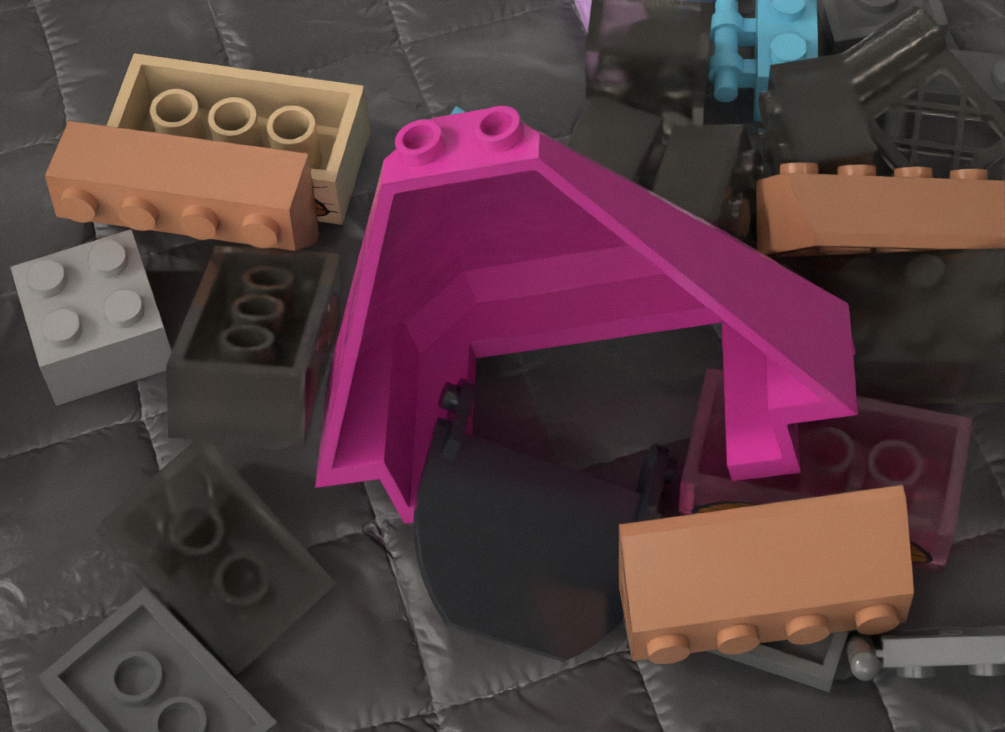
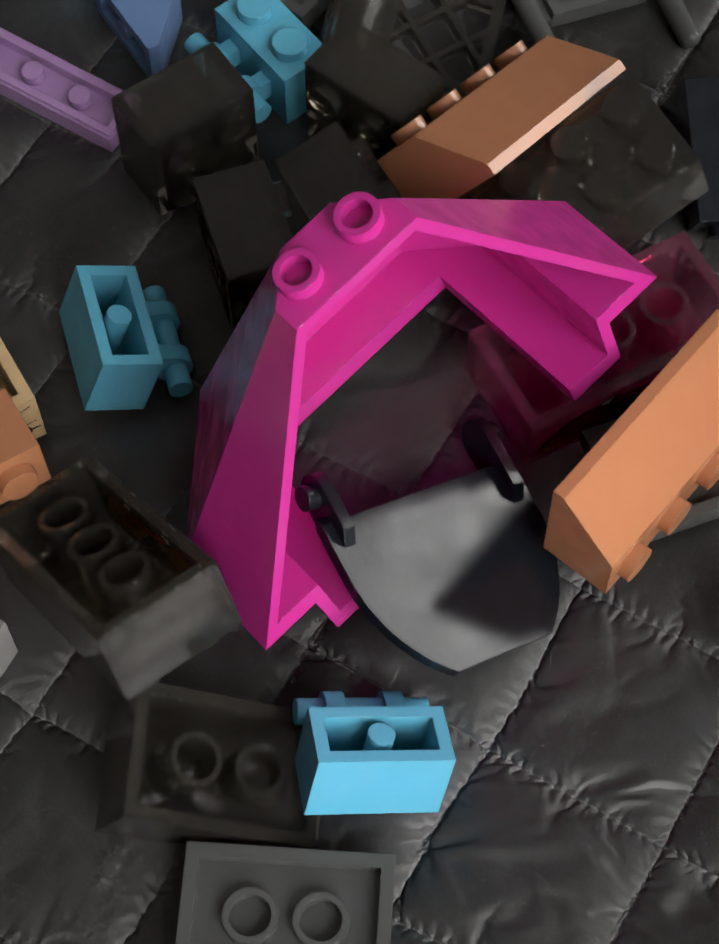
camera: 45 degrees left, 5 degrees up
none -> medium azure brick [292,690,456,815]

